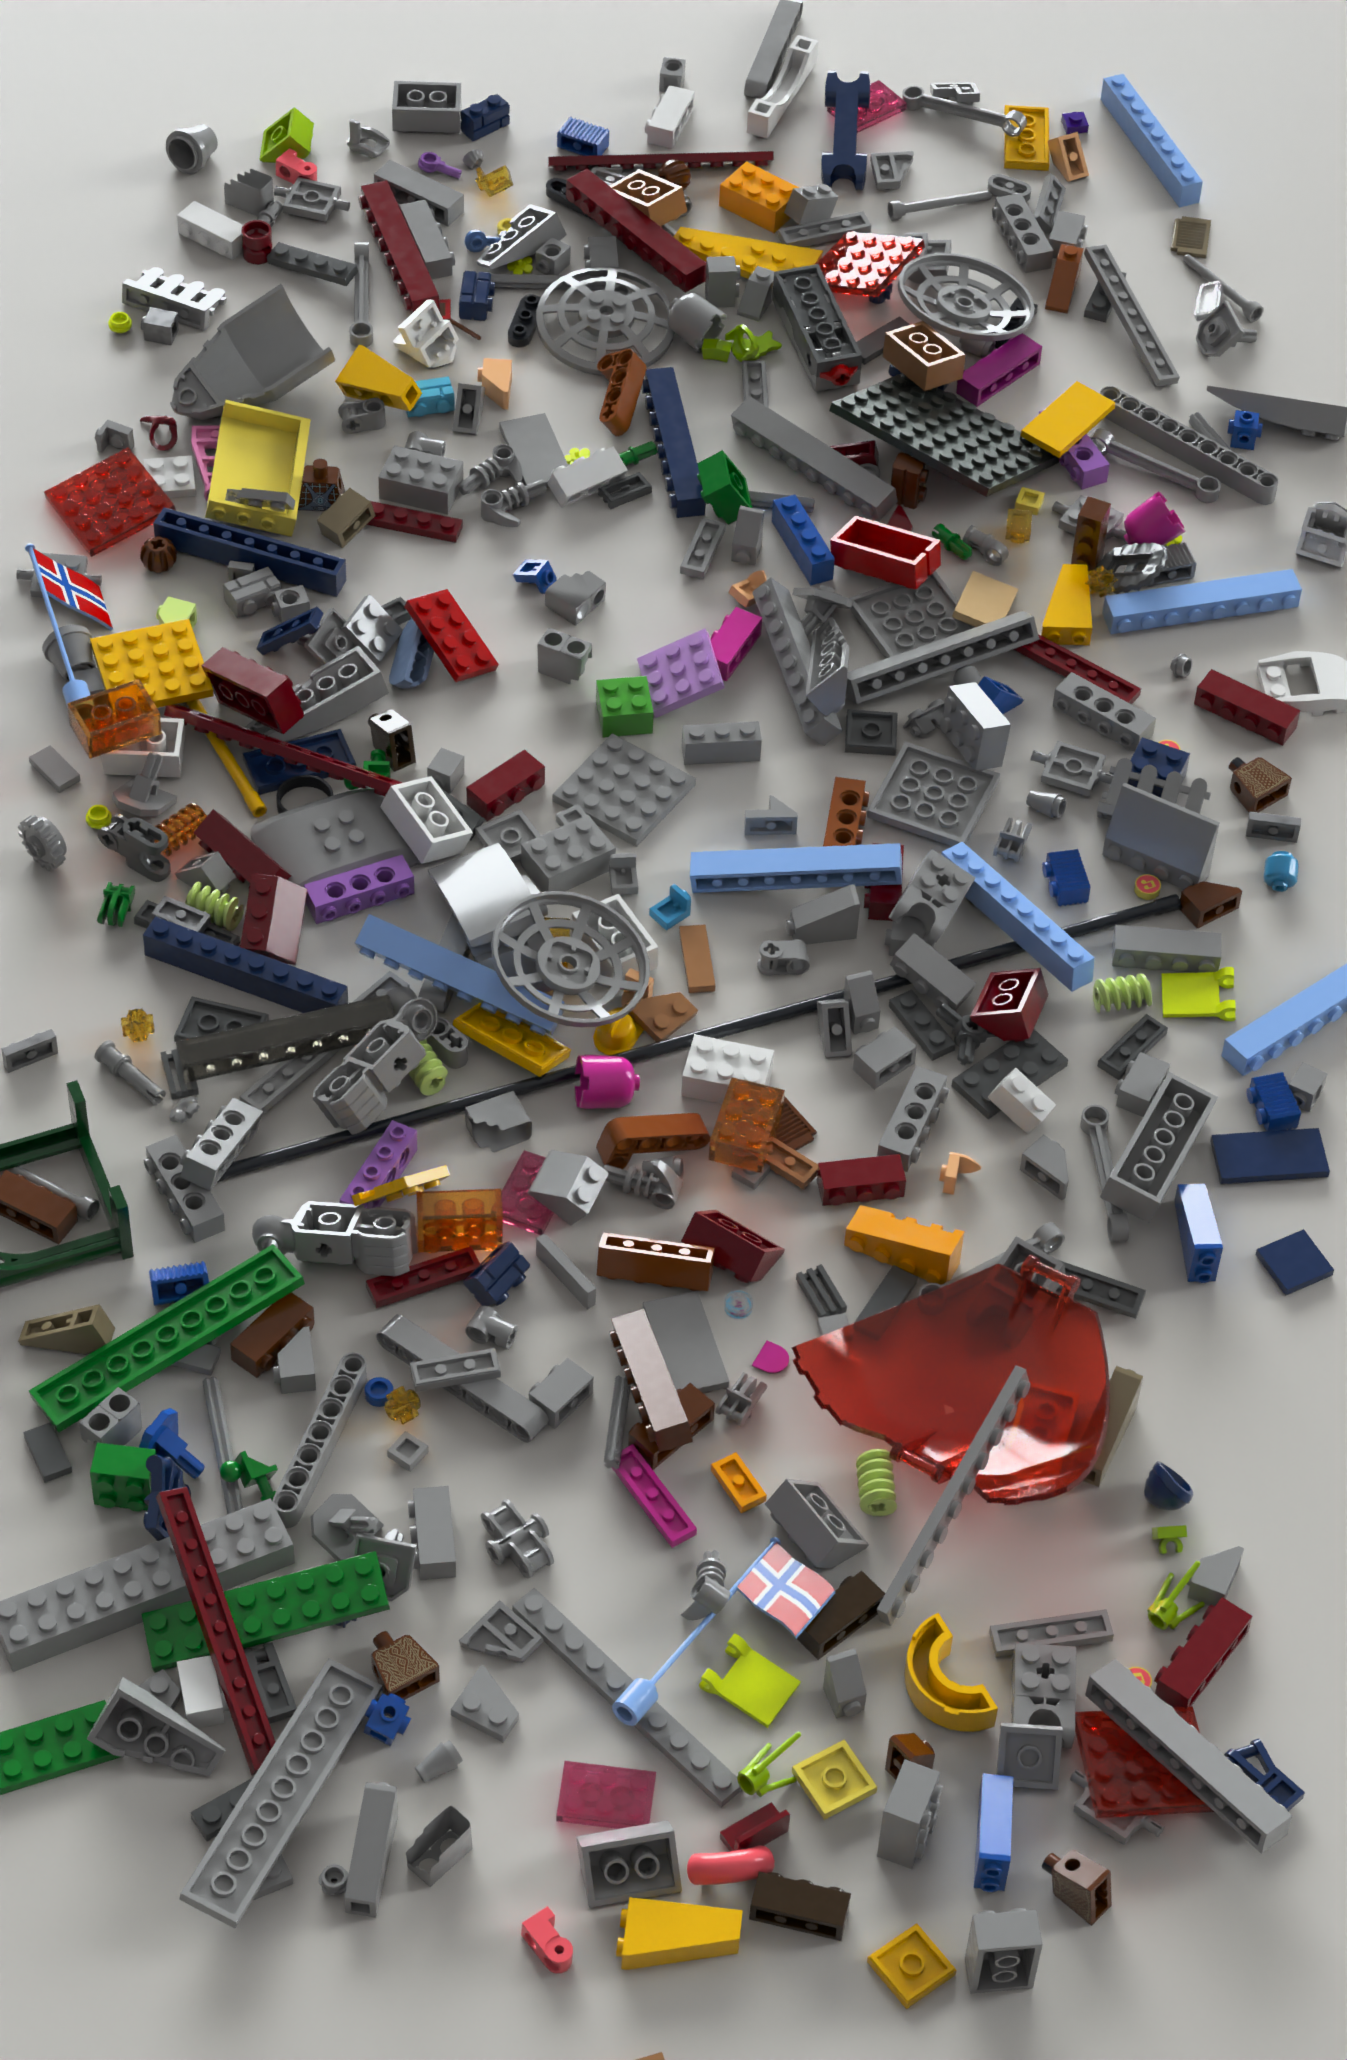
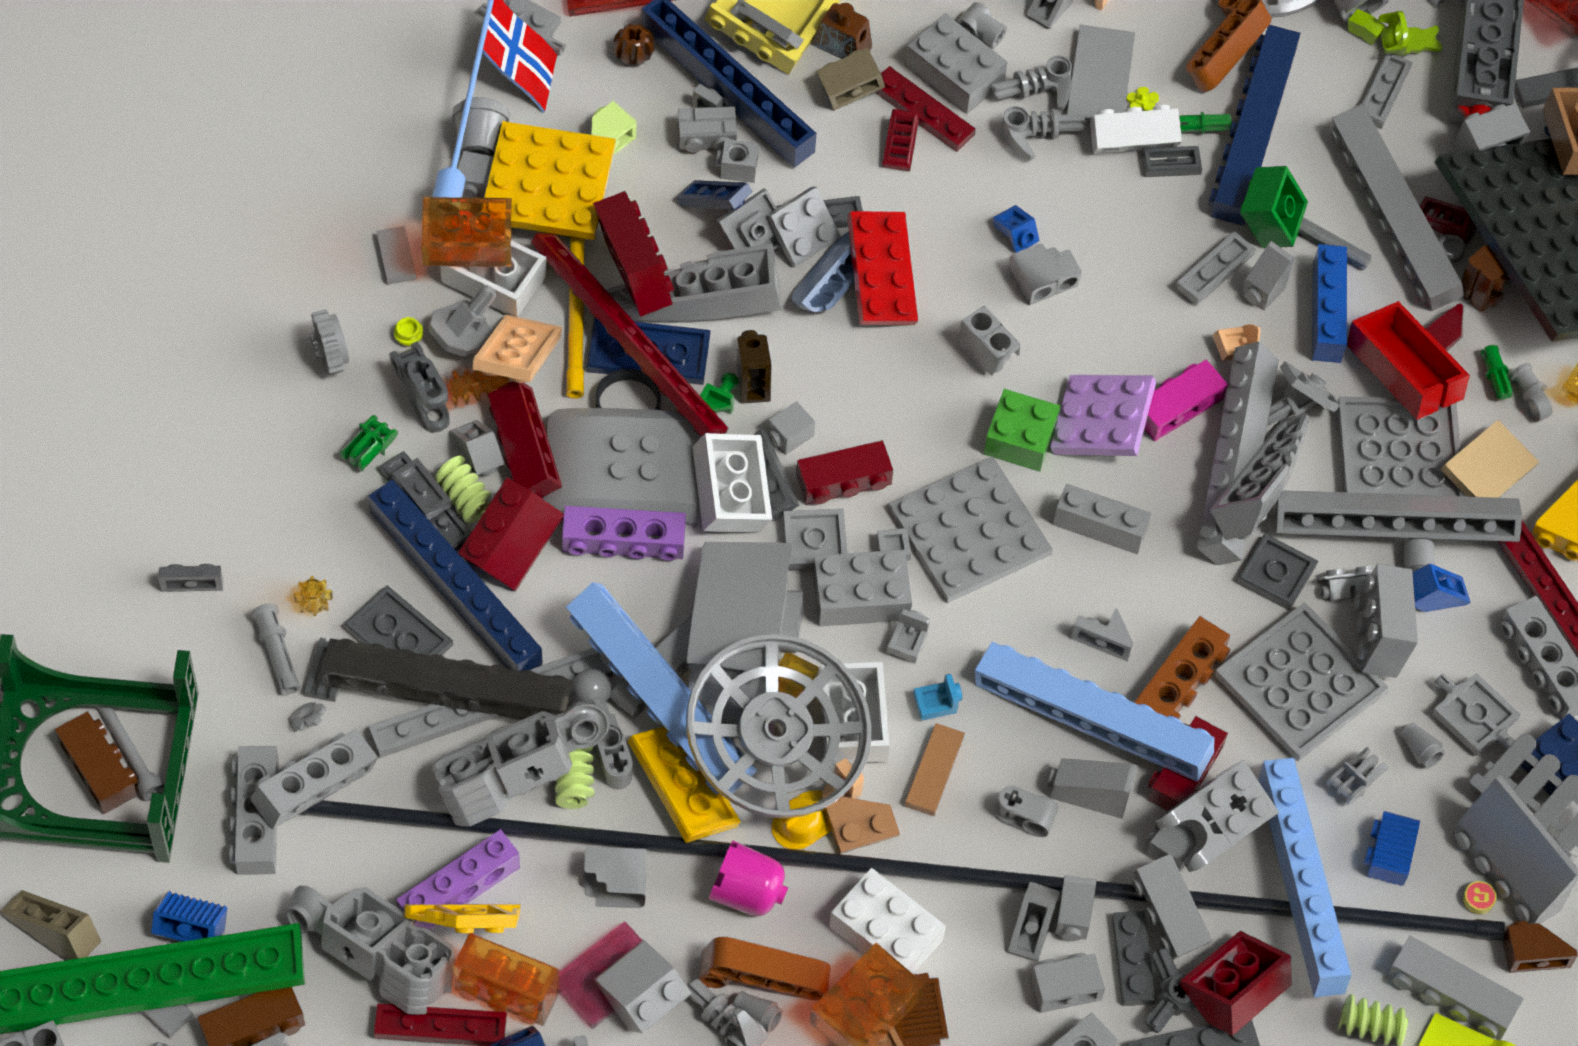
camera: 25 degrees right, 10 degrees up
none -> light nougat plate [472,314,562,383]
none -> dark red slope [882,109,920,171]
none -> light grey brick [1452,103,1530,152]

